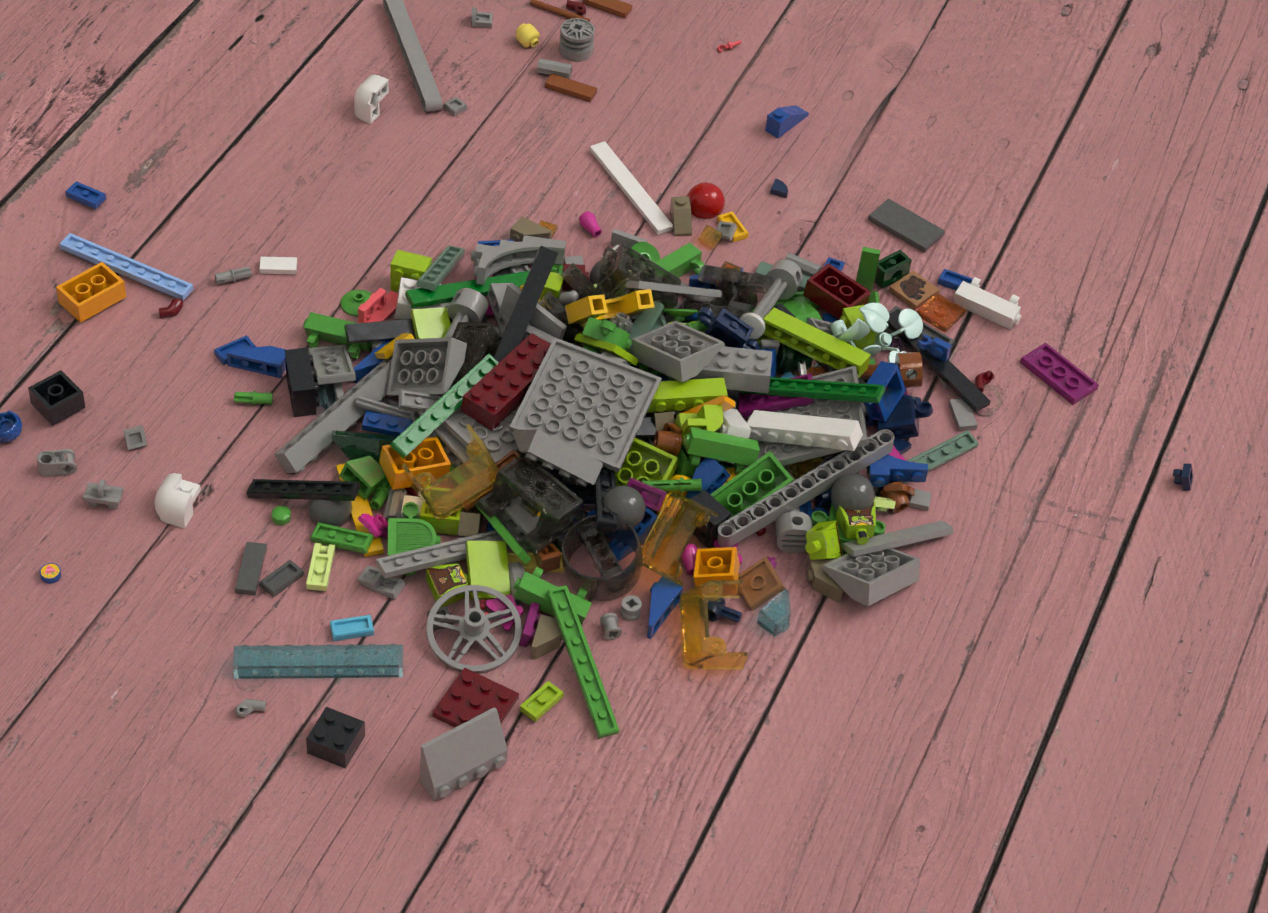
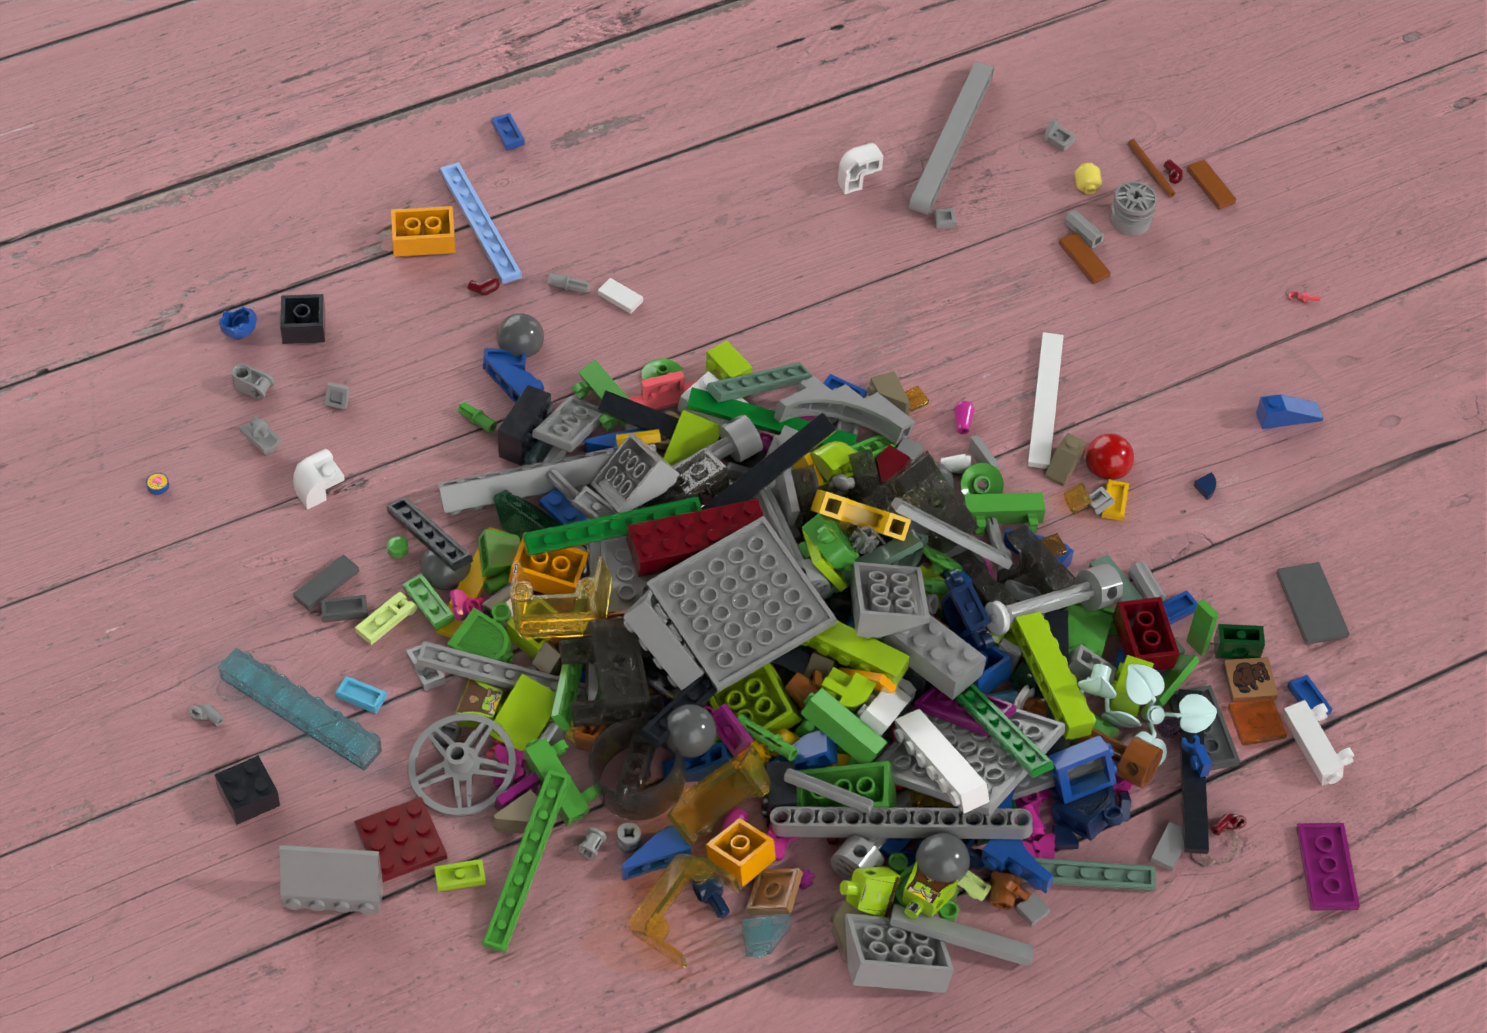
camera: 40 degrees right, 5 degrees up
none -> dark grey piece [497,313,544,358]
none -> light grey axle [784,768,873,813]

